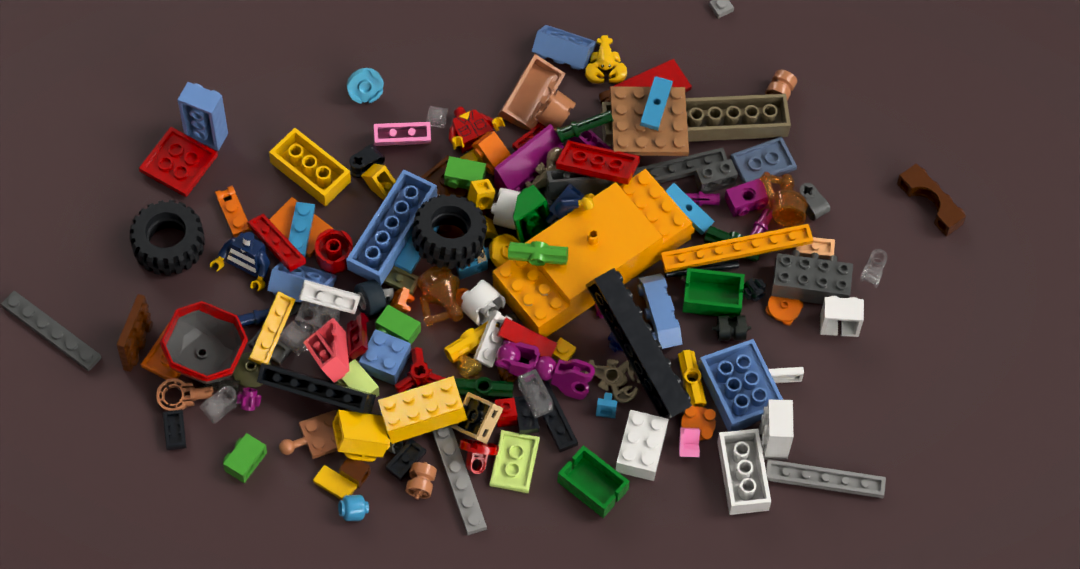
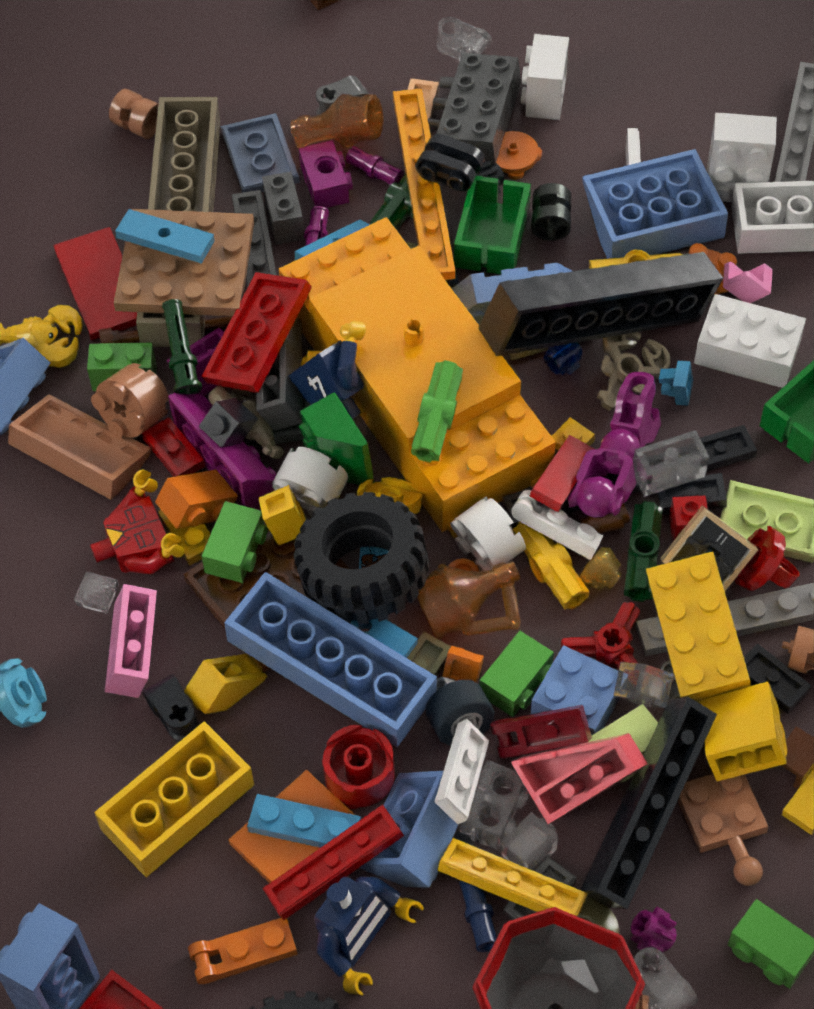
camera: 80 degrees left, 5 degrees down
none -> bright green brick [87,343,157,391]
none -> black brick [199,398,258,448]
none -> black brick [415,134,485,191]
none -> clear brick [613,662,674,708]

